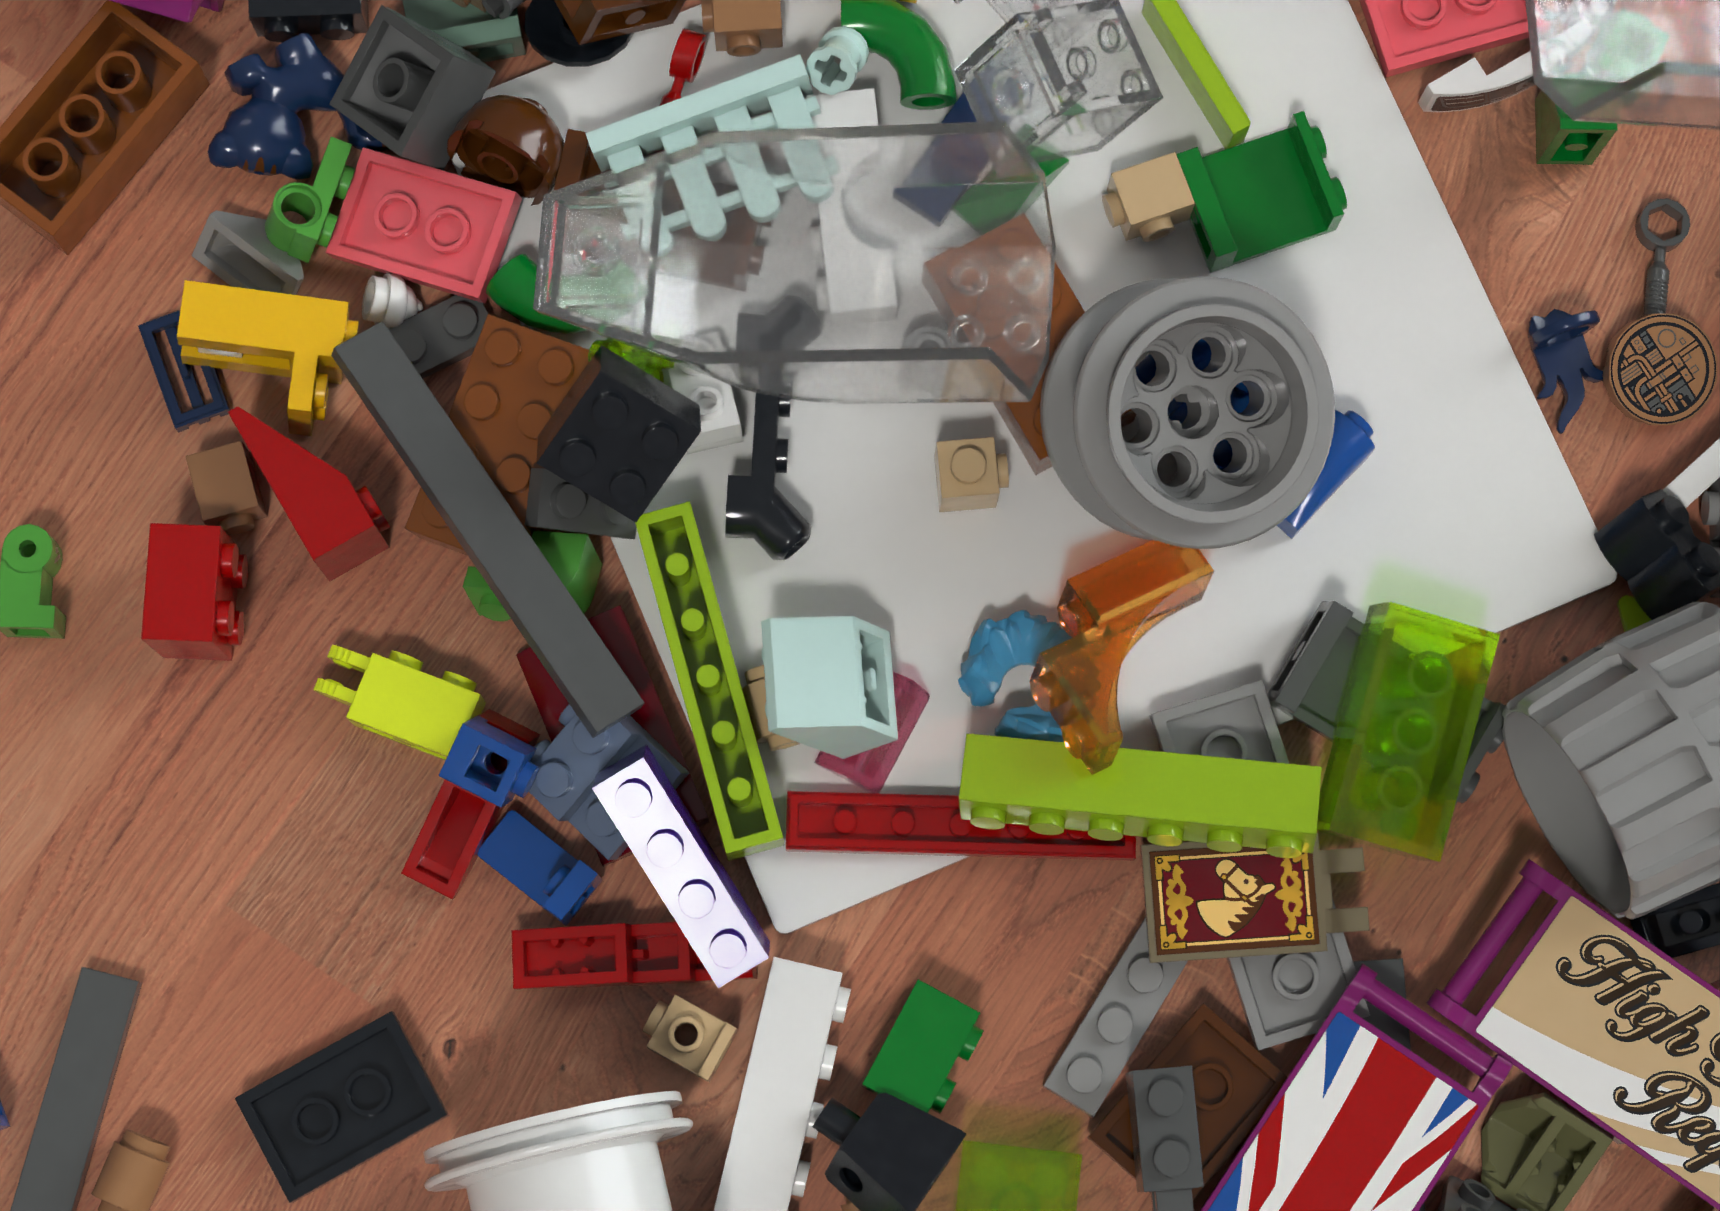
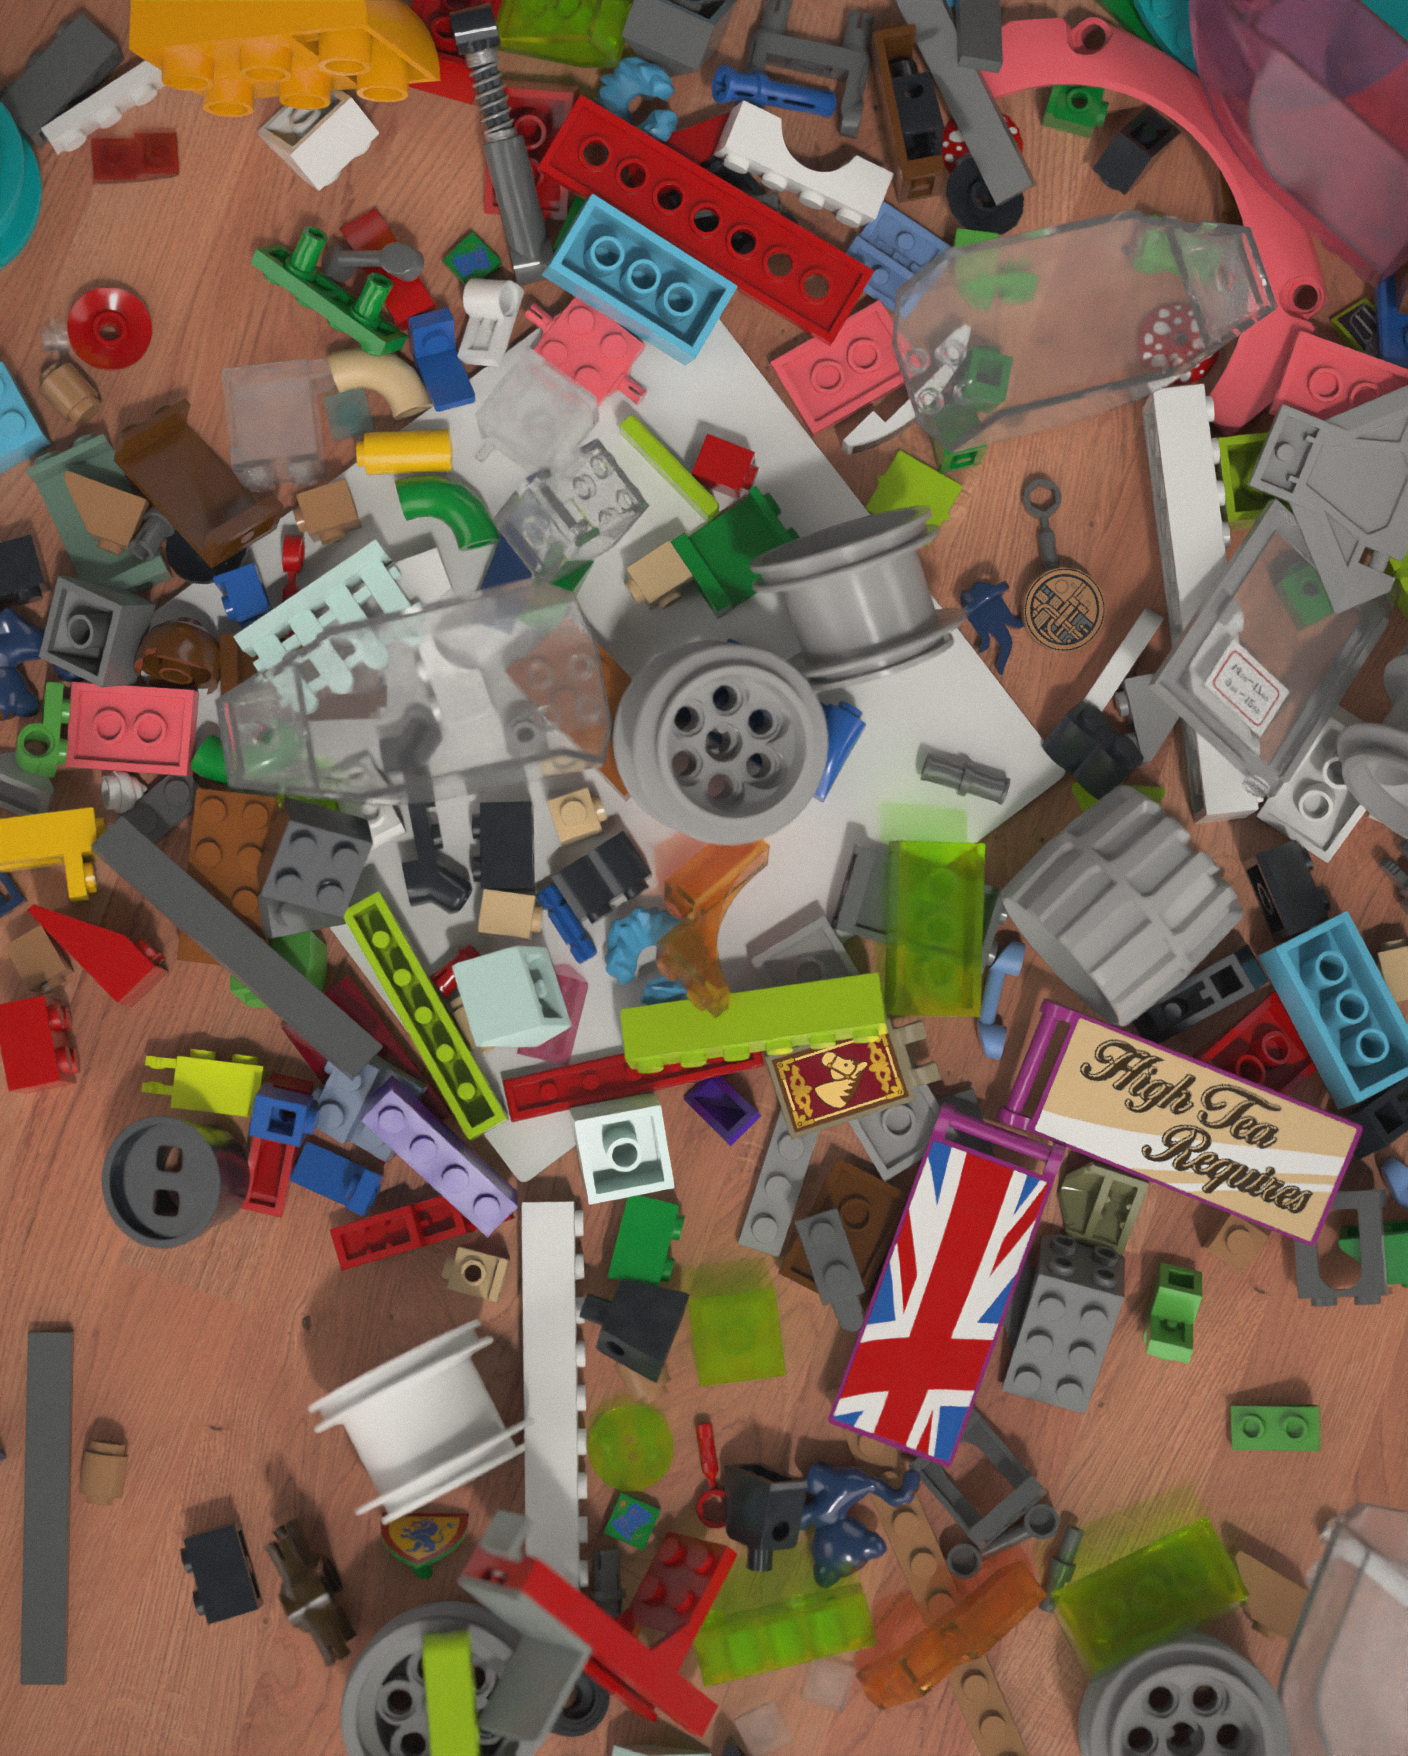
camera: 10 degrees left, 5 degrees up
black plate [235,1011,450,1203] -> none
light aqua bush [806,26,869,95] -> none
none -> black piece [102,1116,250,1249]
none -> blue brick [213,563,273,630]
none -> red pin [429,943,481,997]
none -> black brick [472,801,535,892]
none -> tan brick [478,889,544,942]
none -> blue axle [537,884,597,964]
none -> black brick [551,831,652,924]
none -> light aqua brick [570,1092,675,1204]
none -> dark purple slope [684,1076,761,1146]
none -> red brick [691,433,760,500]
none -> light grey wheel [749,506,967,691]
none -> lime piece [865,450,963,547]
none -> dark grey pin [920,753,1010,805]
none -> medium blue bar [977,941,1026,1060]

